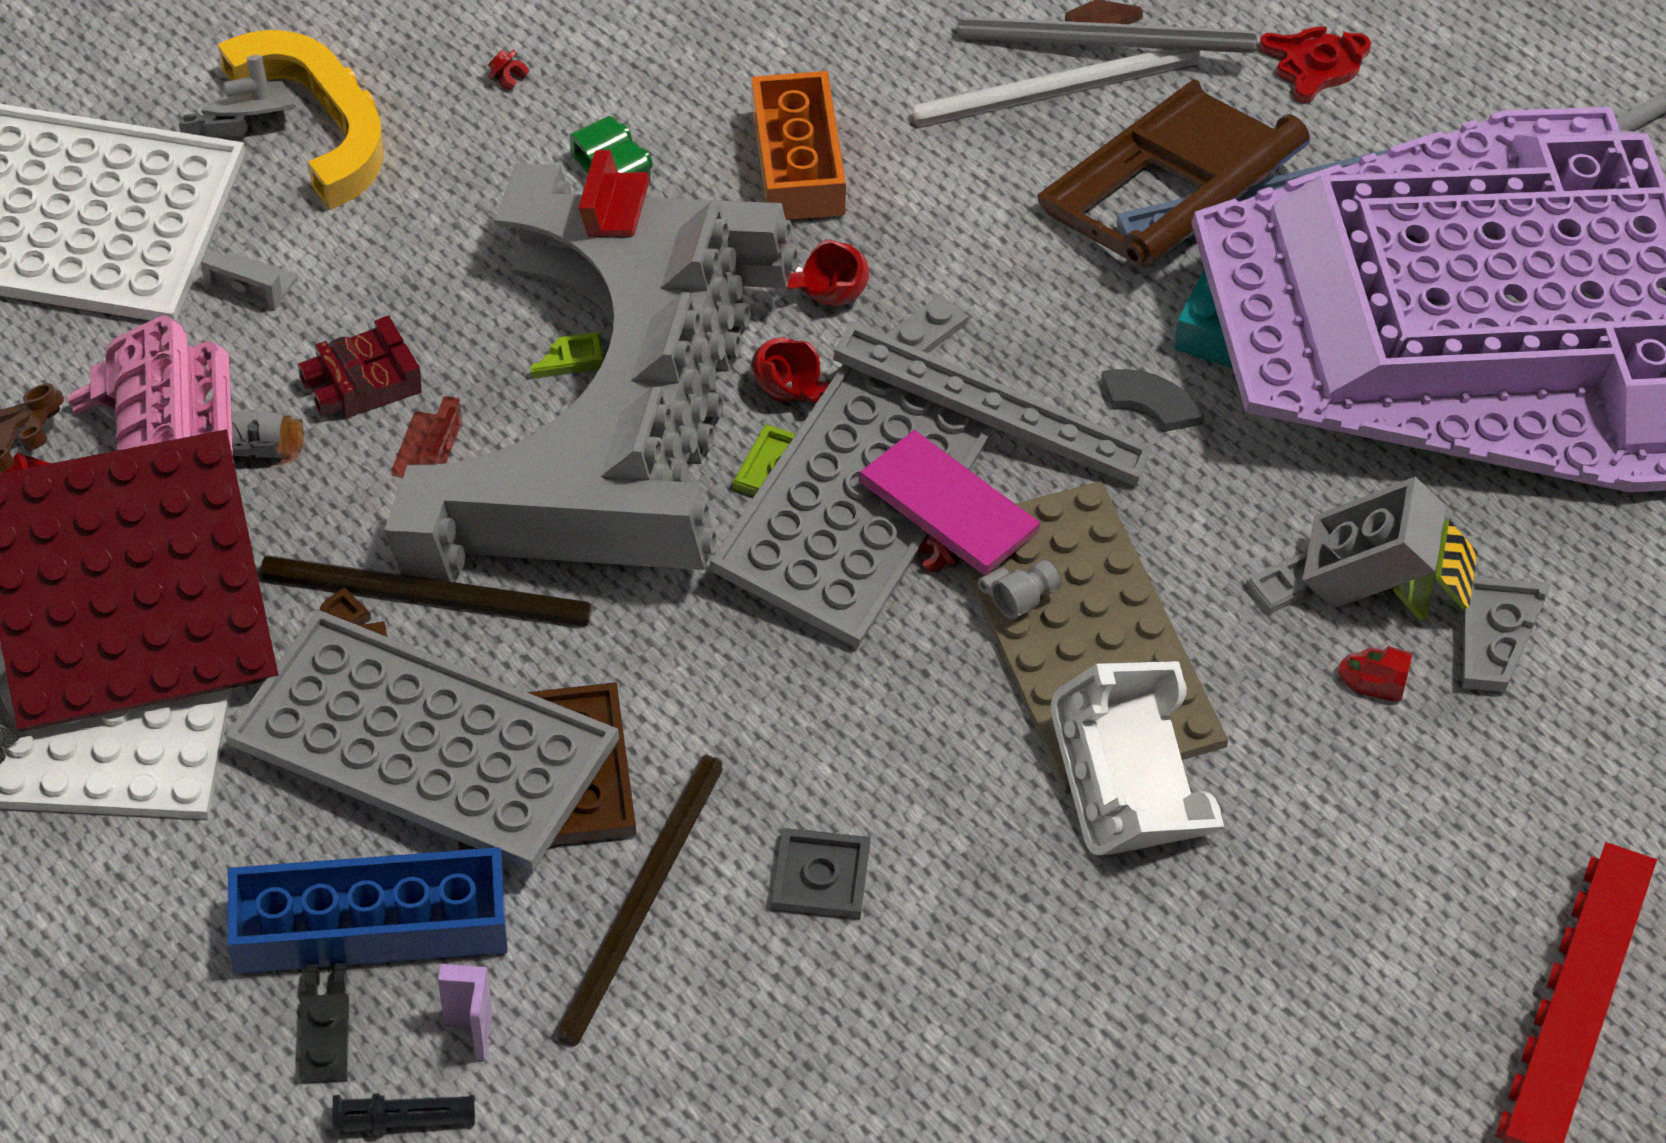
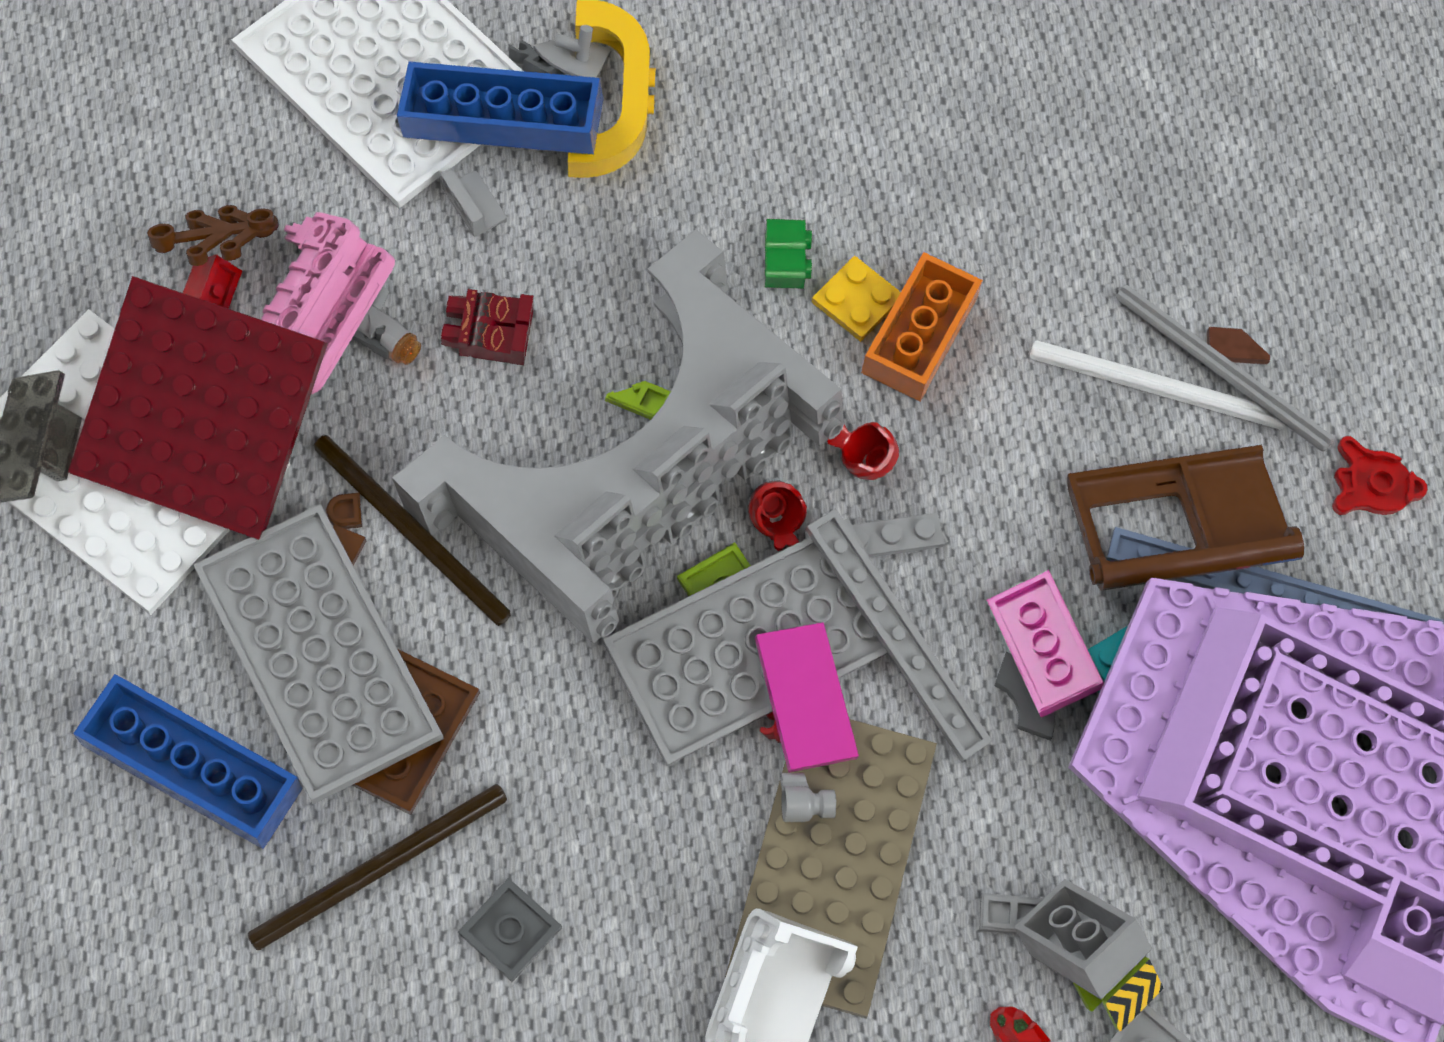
camera: 30 degrees right, 15 degrees up
pearl dark grey hinge [299,963,350,1083] -> none
black pin [332,1093,475,1137] -> none
clear red panel [392,396,462,478] -> none
lavender panel [438,964,492,1061] -> none
red plate [487,49,529,90] -> none
red panel [578,150,650,237] -> none
none -> blue brick [397,61,603,155]
none -> yellow plate [811,255,901,342]
none -> tile [987,570,1104,718]

